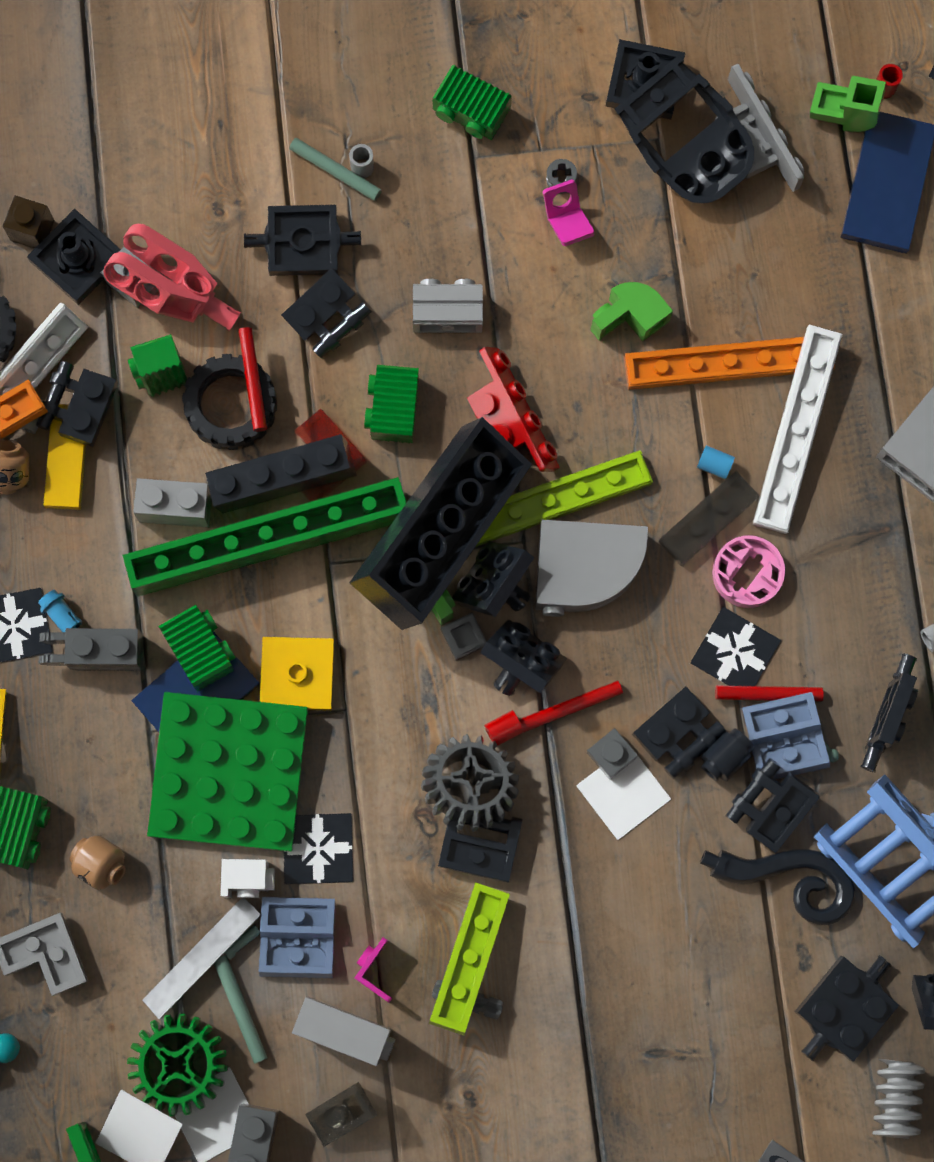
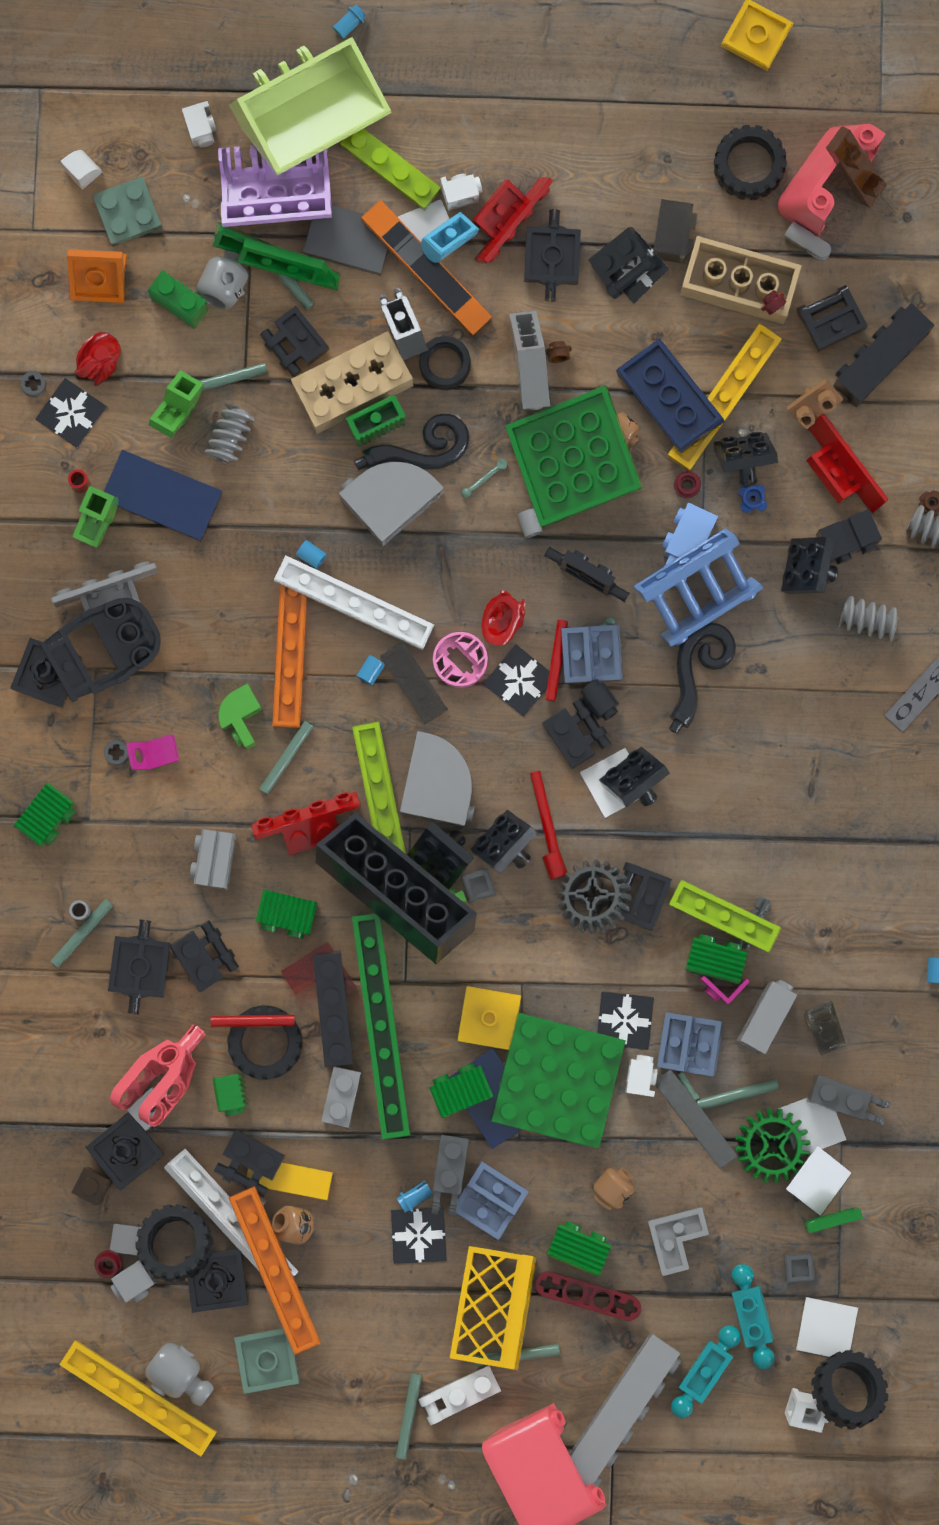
camera: 80 degrees left, 5 degrees up
dark grey plate [587,728,638,780] -> none
black plate [726,758,820,853] -> none
black plate [795,955,899,1062] -> none
none -> sand green bar [259,721,314,795]
none -> dark azure hinge [296,540,327,569]
none -> sand blue slope [456,1162,529,1241]
none -> red hat [481,590,525,646]
none -> black plate [599,746,670,807]
none -> green brick [684,934,748,985]
none -> dark grey tile [784,1252,815,1283]

